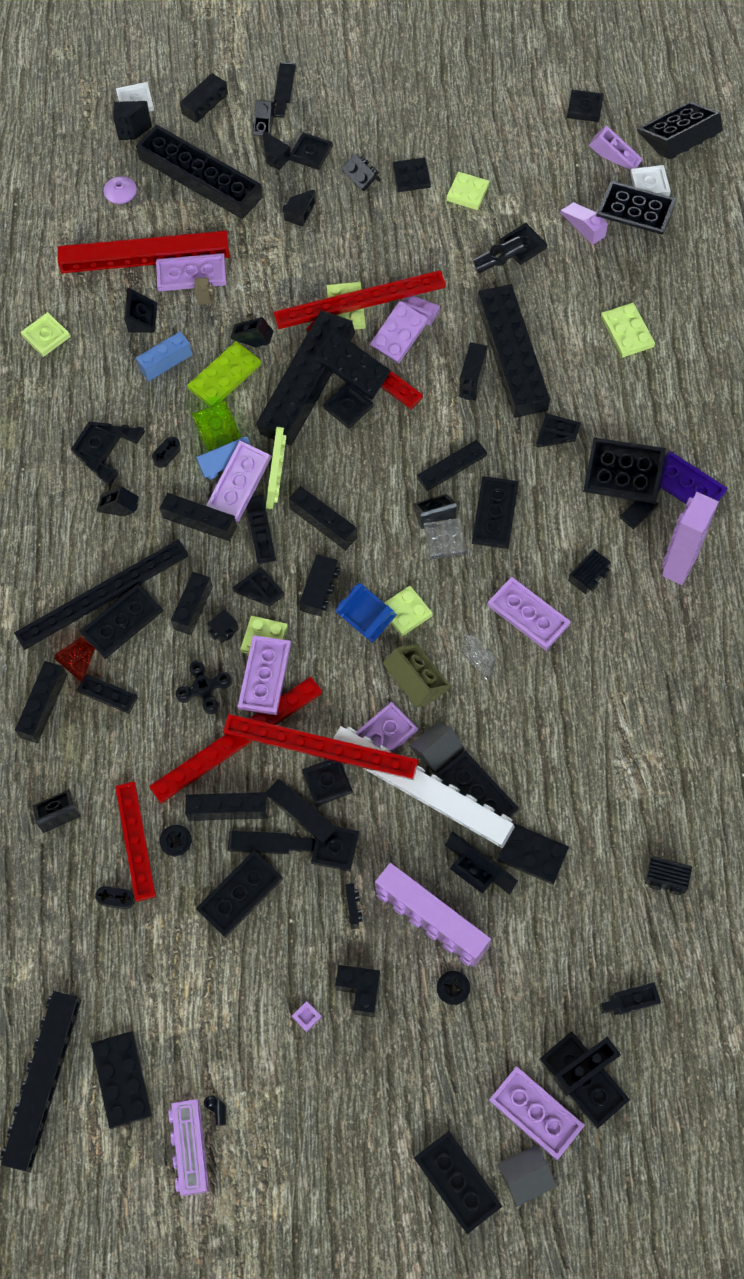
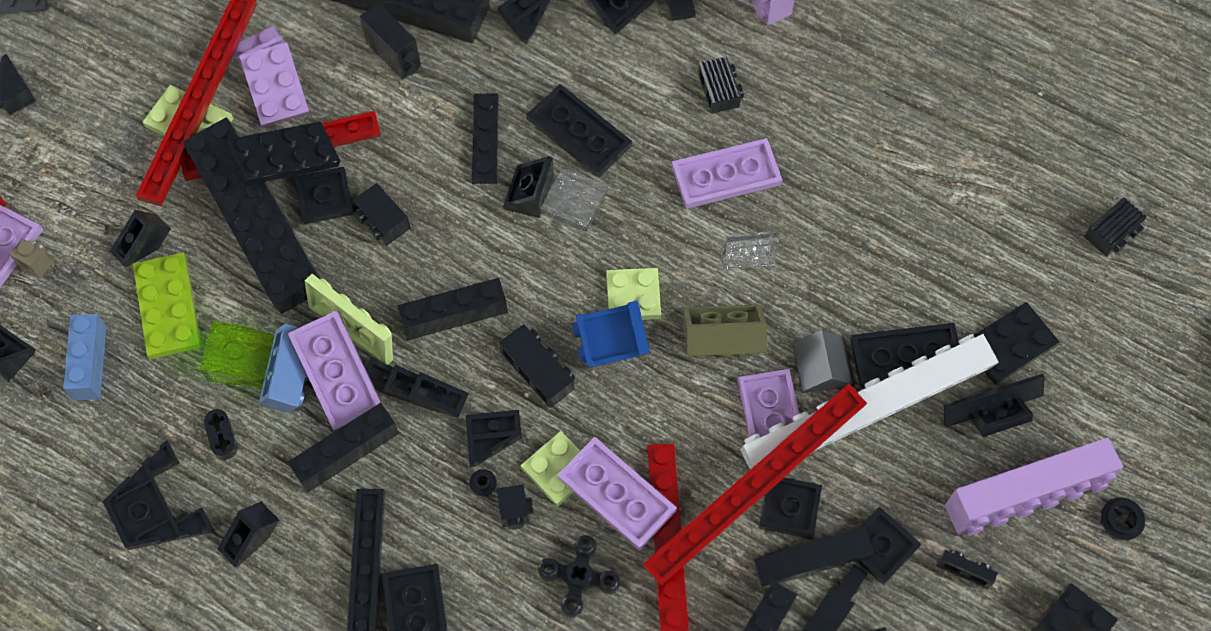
camera: 60 degrees left, 0 degrees up
black brick [171,572,213,635] -> none
none -> black brick [352,183,411,246]
none -> black plate [469,469,497,497]

